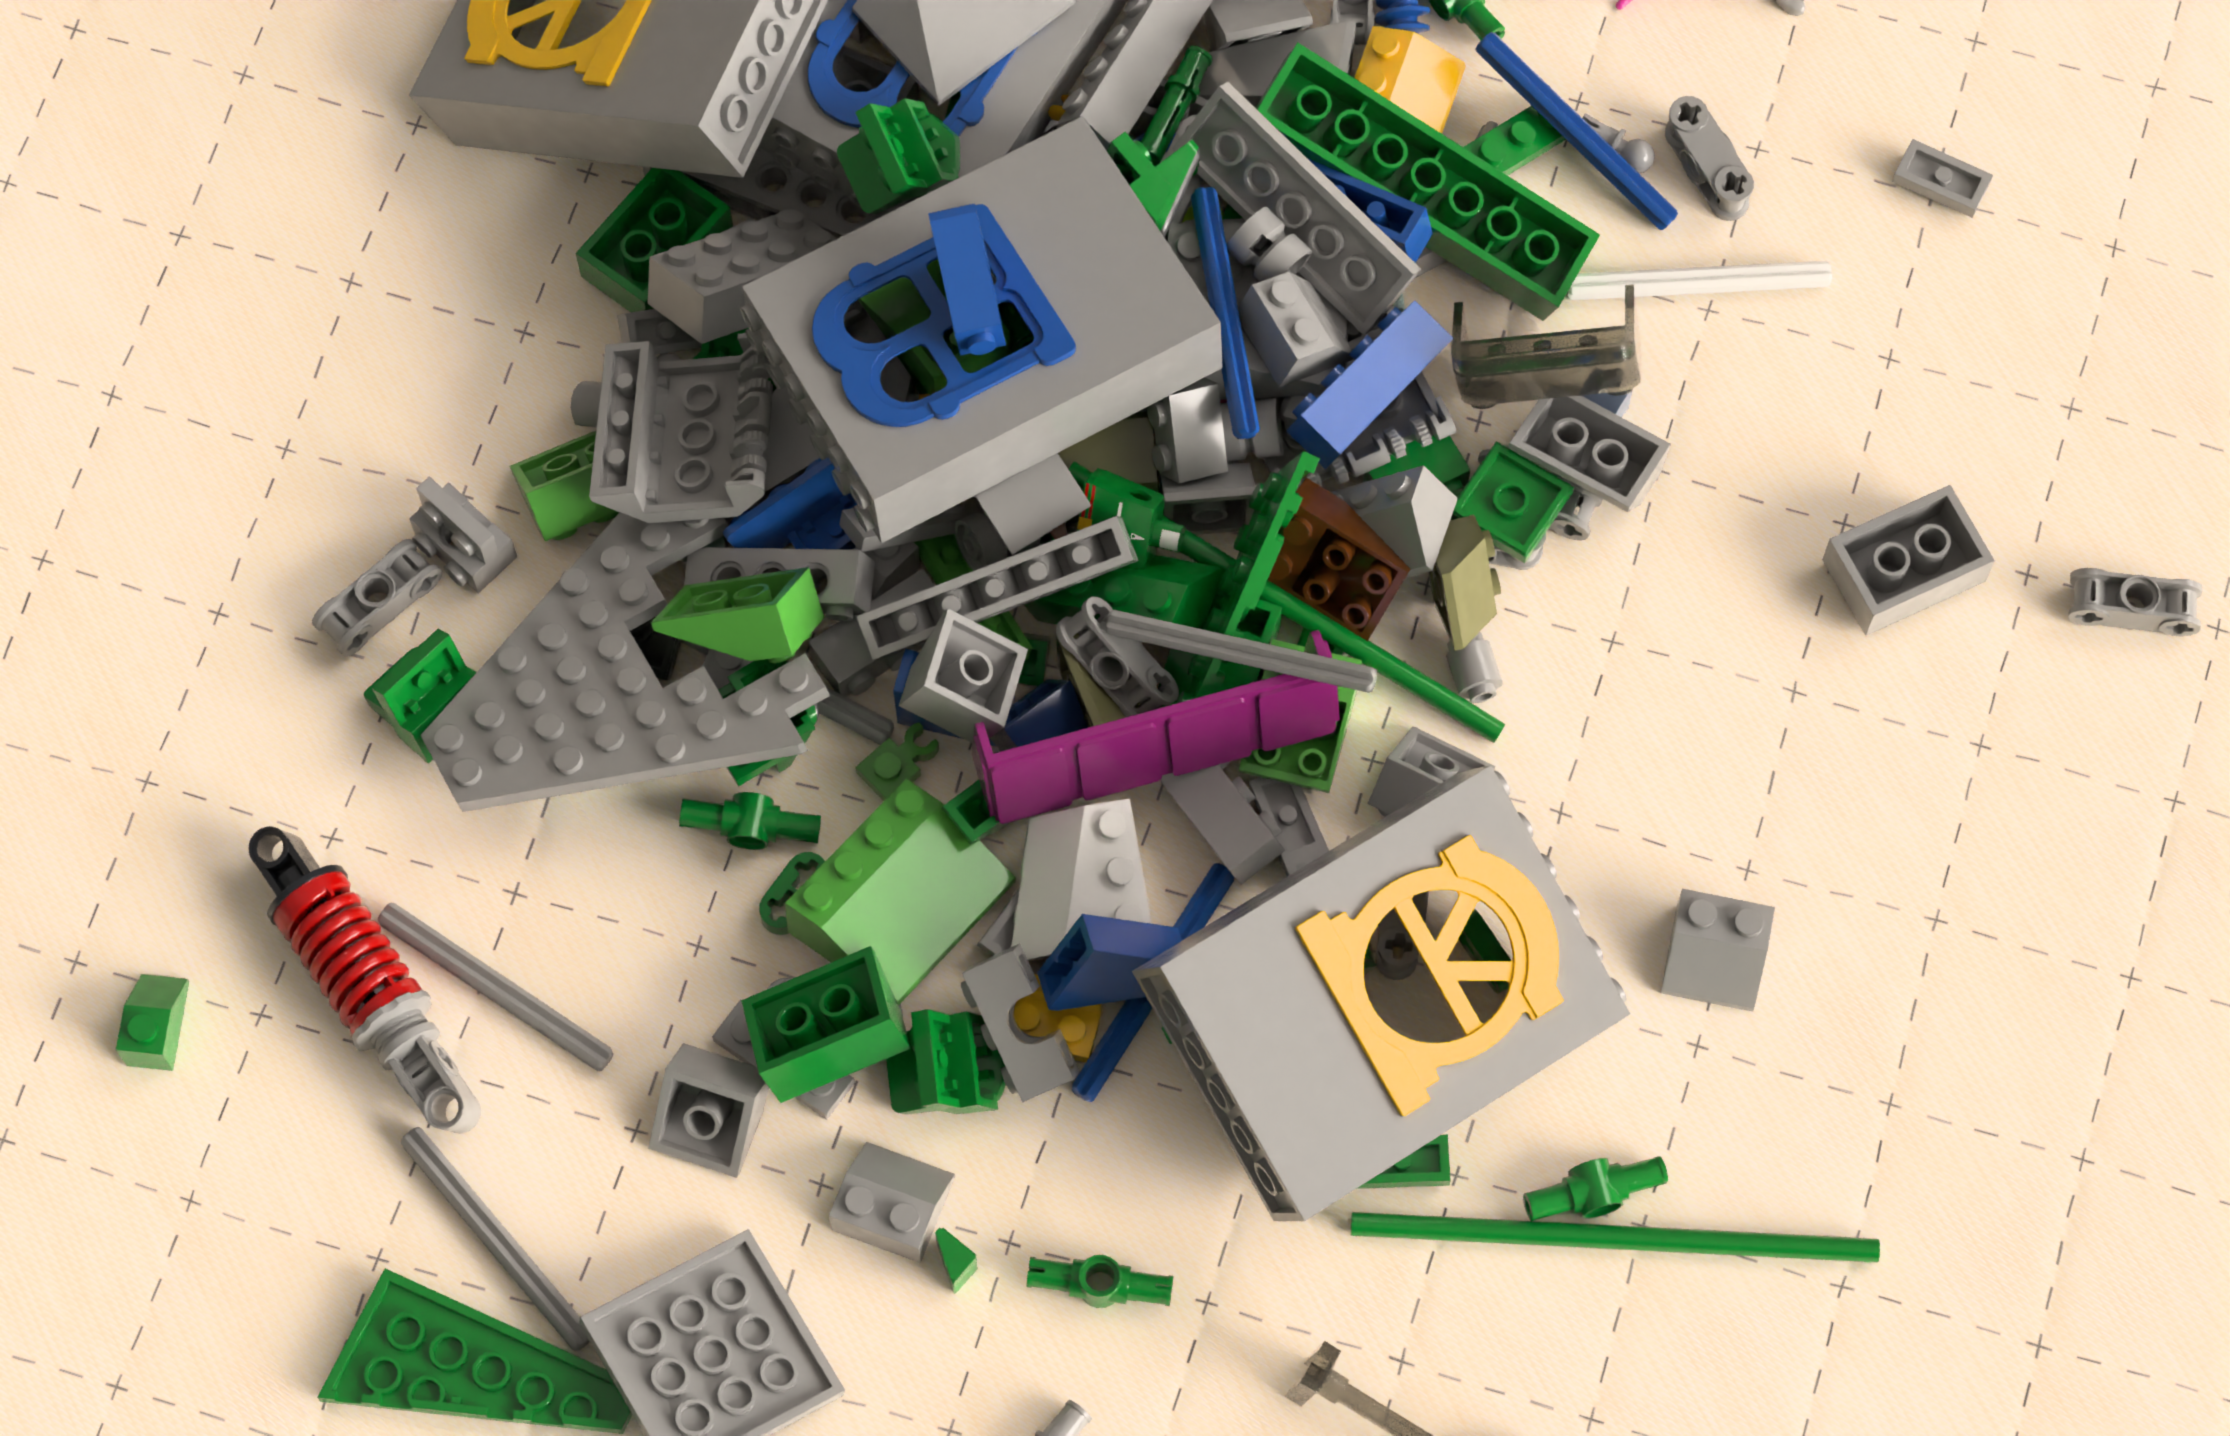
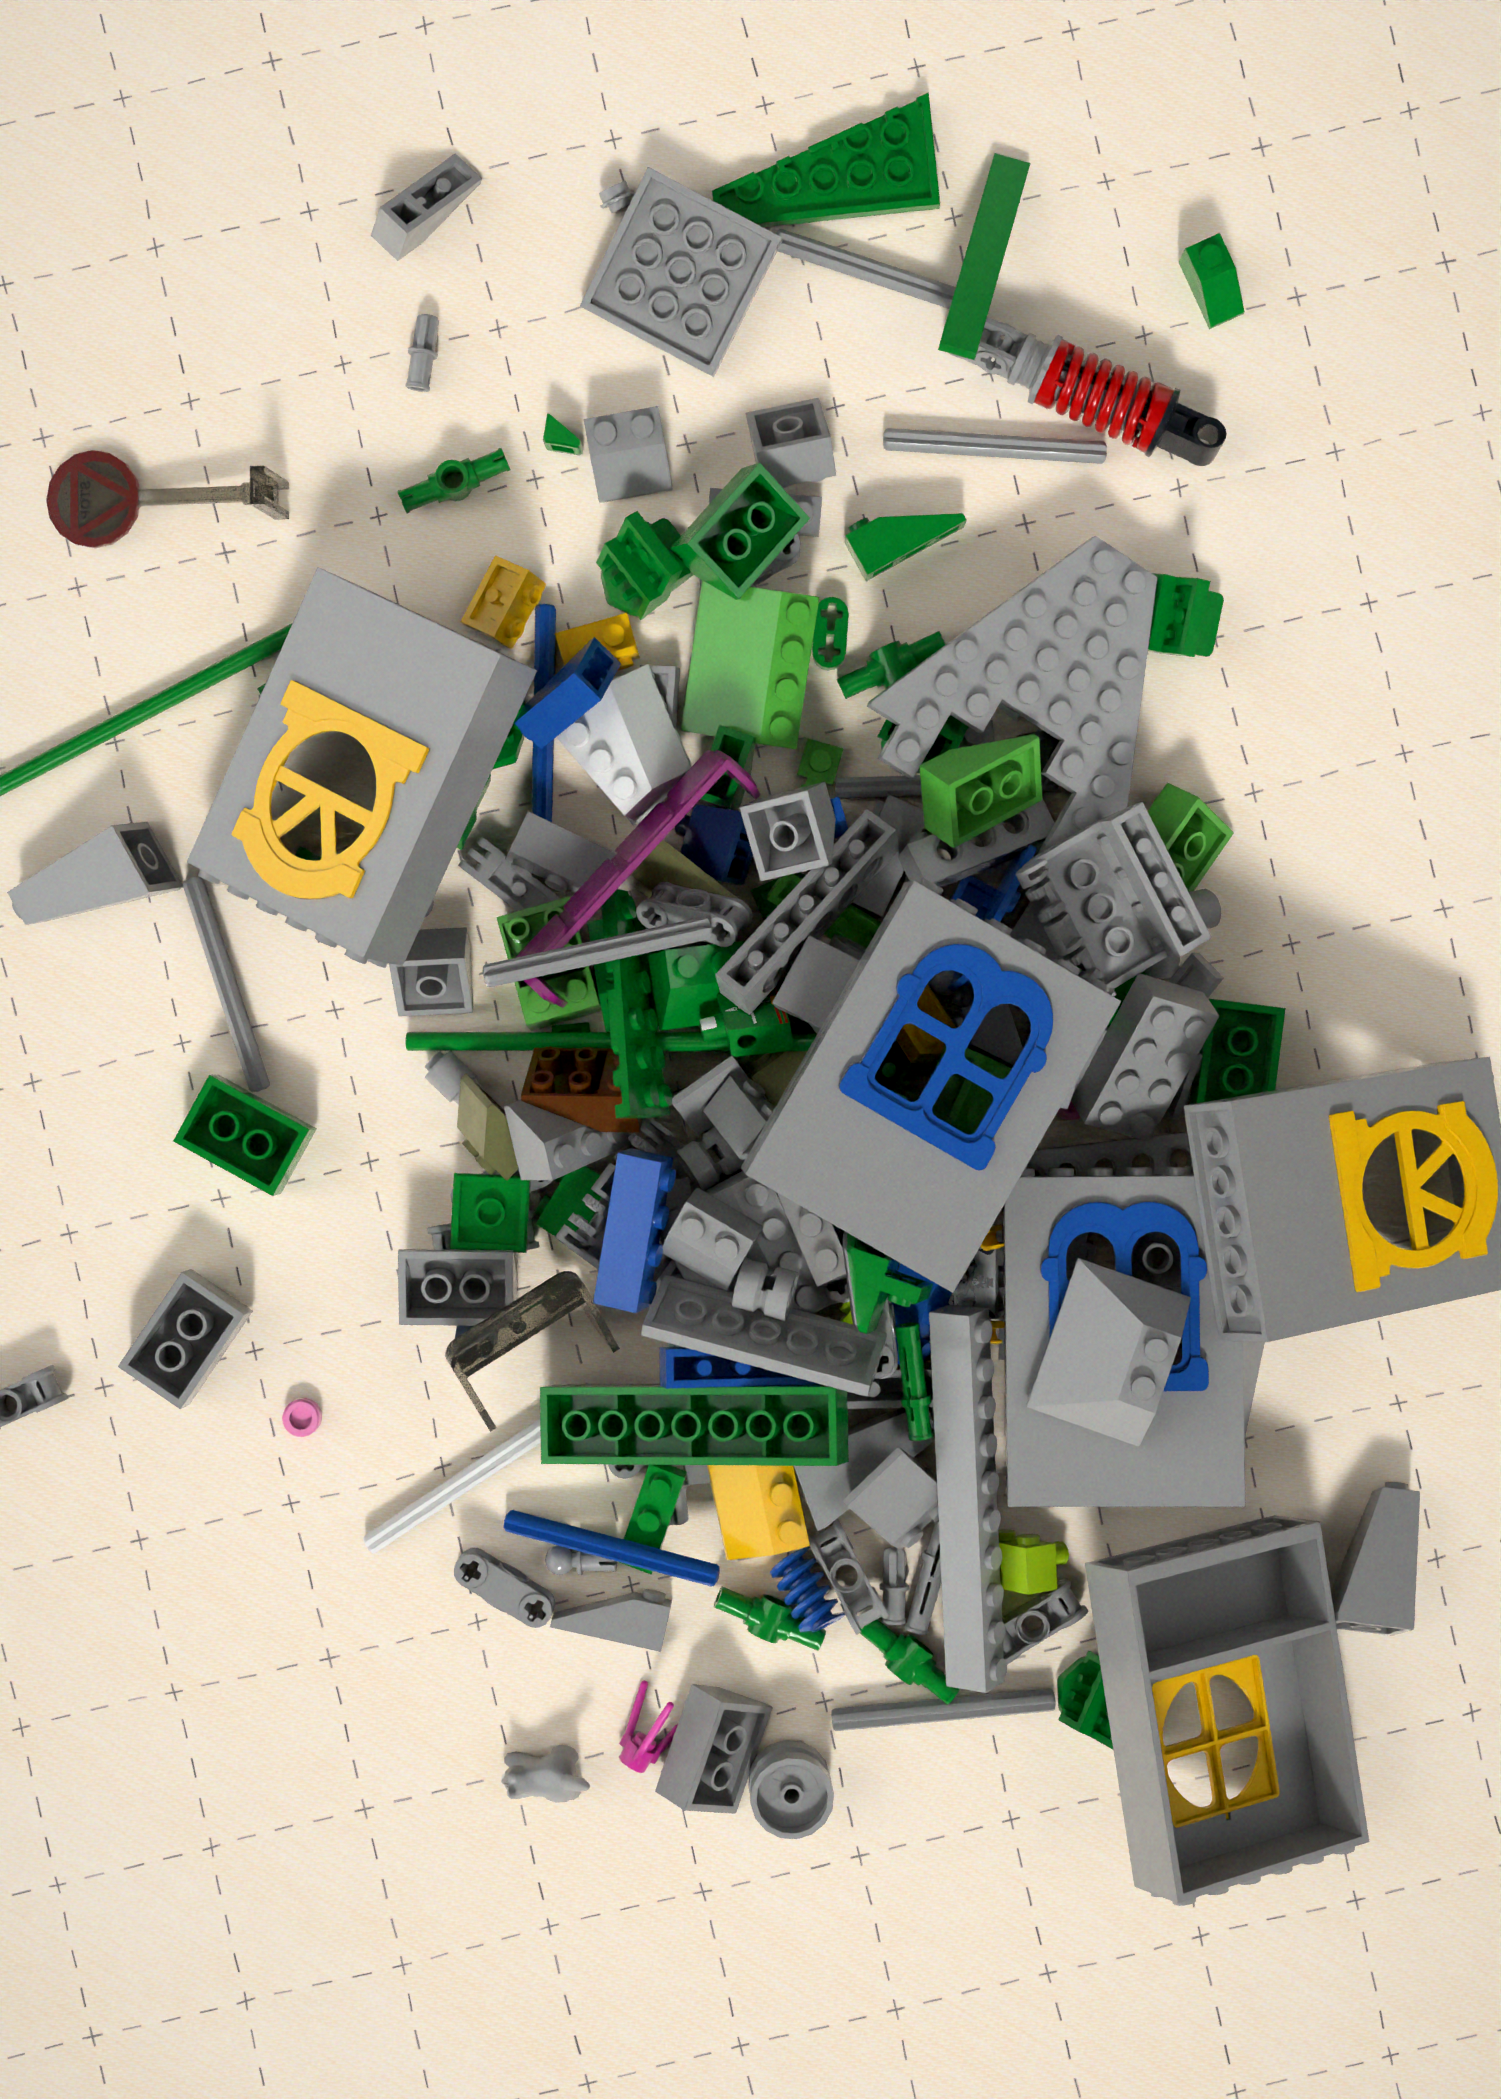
camera: 150 degrees right, 20 degrees up
light grey piece [312,539,443,657] -> none
light grey brick [409,476,517,594] -> none
green piece [837,98,960,214] -> none
blue slope [928,203,1006,355] -> none
light grey arch [961,944,1080,1103] -> none
blue axle [1191,187,1260,439] -> none
green pin [1523,1156,1668,1221] -> none
light grey slope [1661,888,1775,1012] -> none
light grey plate [1892,139,1993,218] -> none
none -> light grey slope [7,822,183,925]
none -> green brick [173,1075,317,1196]
none -> light grey axle [182,876,270,1092]
none -> bright pink tile [282,1398,322,1437]
none -> yellow bracket [460,555,546,649]
none -> light grey slope [550,1589,672,1652]
none -> green slope [844,513,967,582]
none -> green tile [938,153,1031,360]

